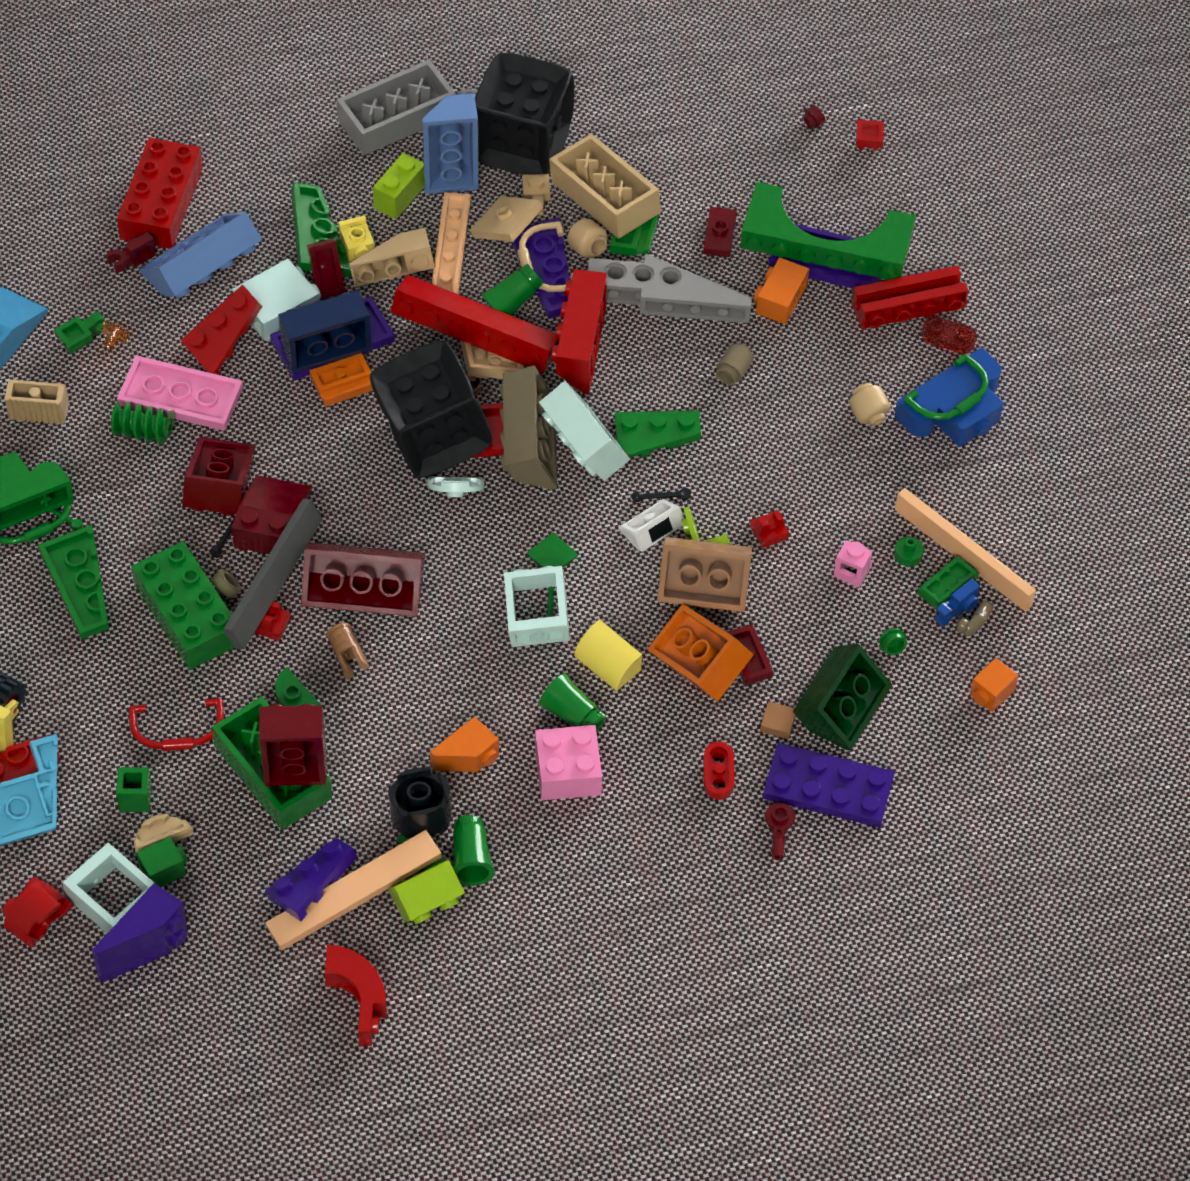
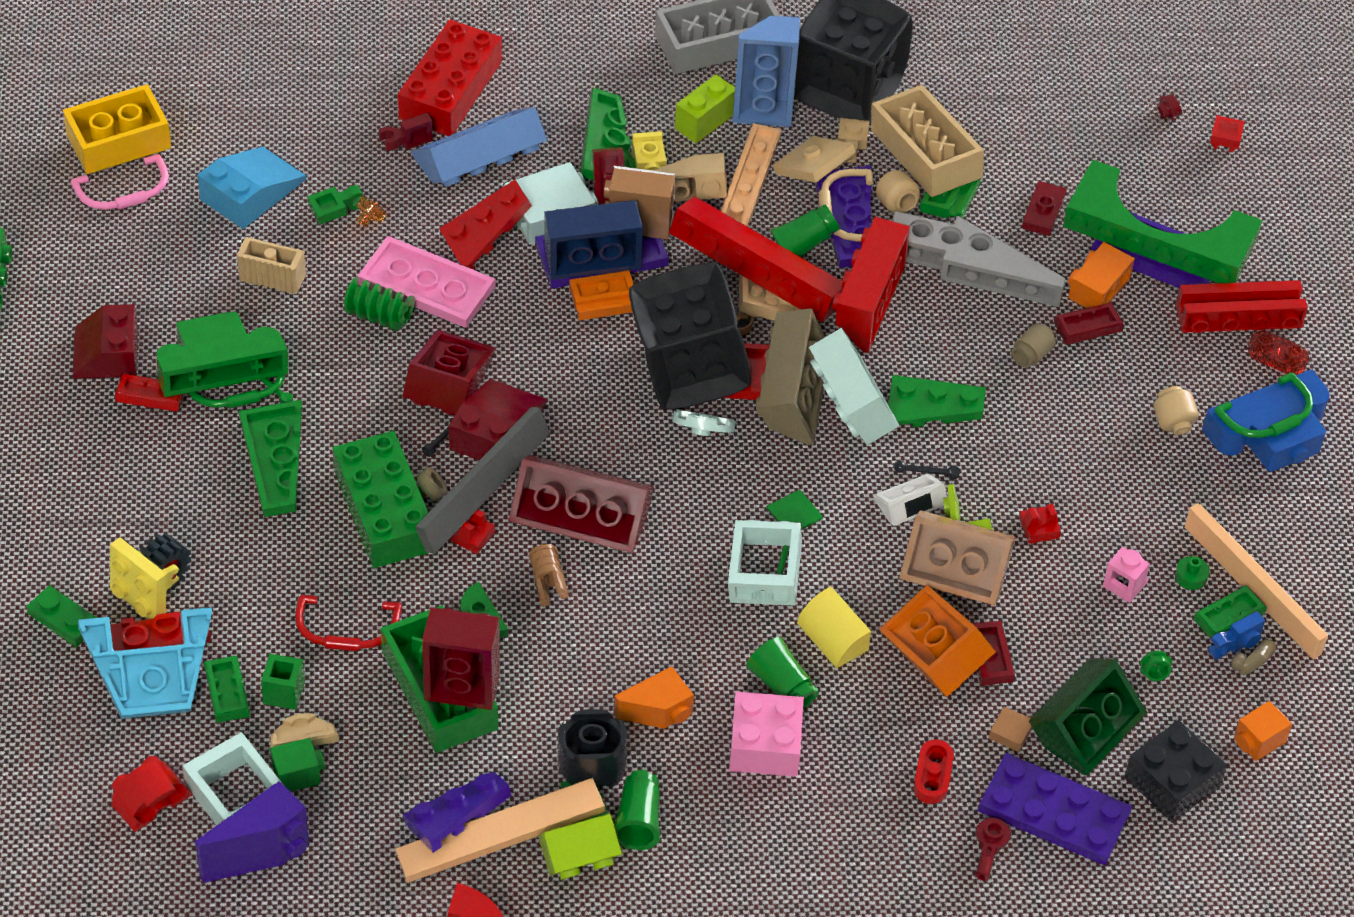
camera: 10 degrees right, 5 degrees down
none -> green plate [204,656,250,723]
none -> medium nougat piece [604,166,675,240]
none -> dark red plate [1054,302,1124,345]
none -> black brick [1124,720,1227,823]

